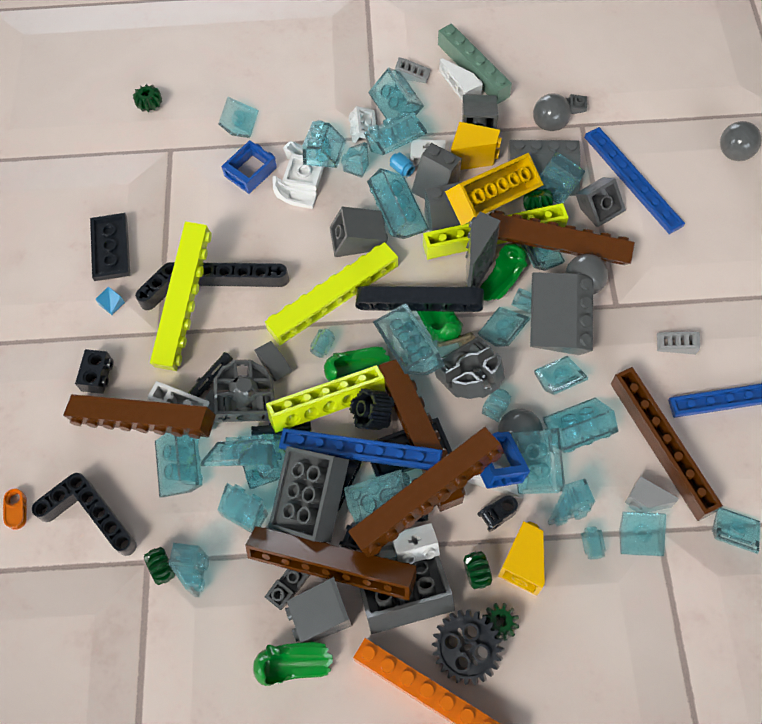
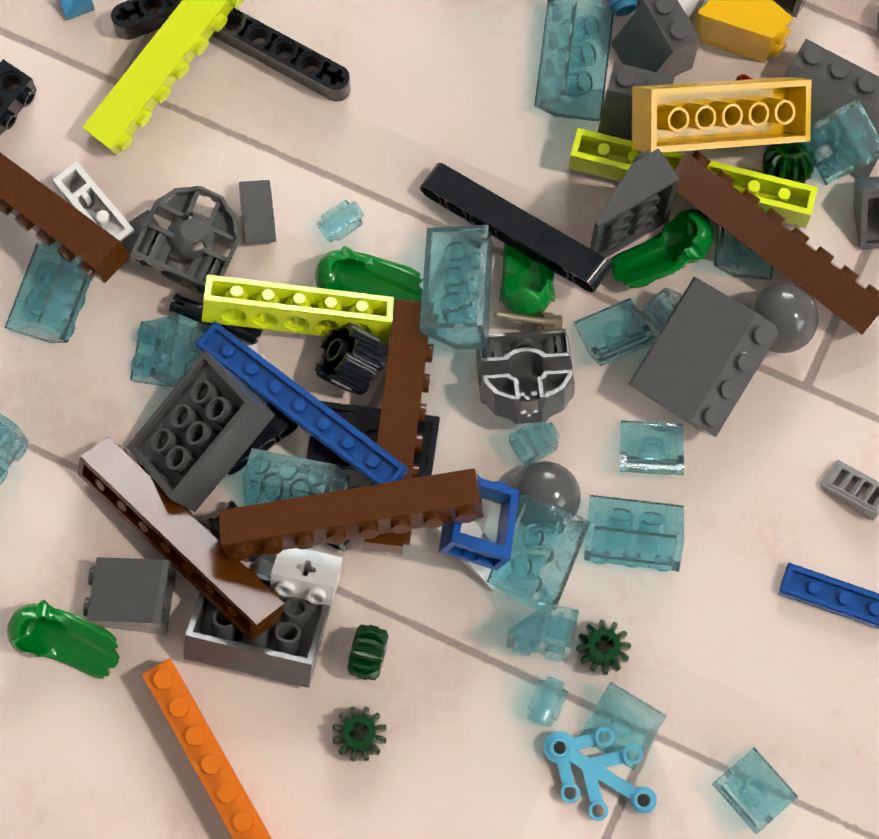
camera: 25 degrees right, 10 degrees up
black pin [188,352,233,397] -> none
clear light blue slope [201,435,272,466] -> none
clear light blue slope [217,483,268,533] -> none
dark grey slope [264,569,310,610] -> none
neon yellow brick [265,242,398,345] -> none
dark grey slope [330,206,388,257] -> none
black gear [432,609,505,685] -> none
black piece [477,495,518,532] -> none
yellow slope [498,521,545,596] -> none
reddish brown brick [611,367,723,521] -> none
light grey slope [625,477,679,513] -> none
none -> medium azure plant [544,727,657,821]
none -> dark green gear [576,620,631,676]

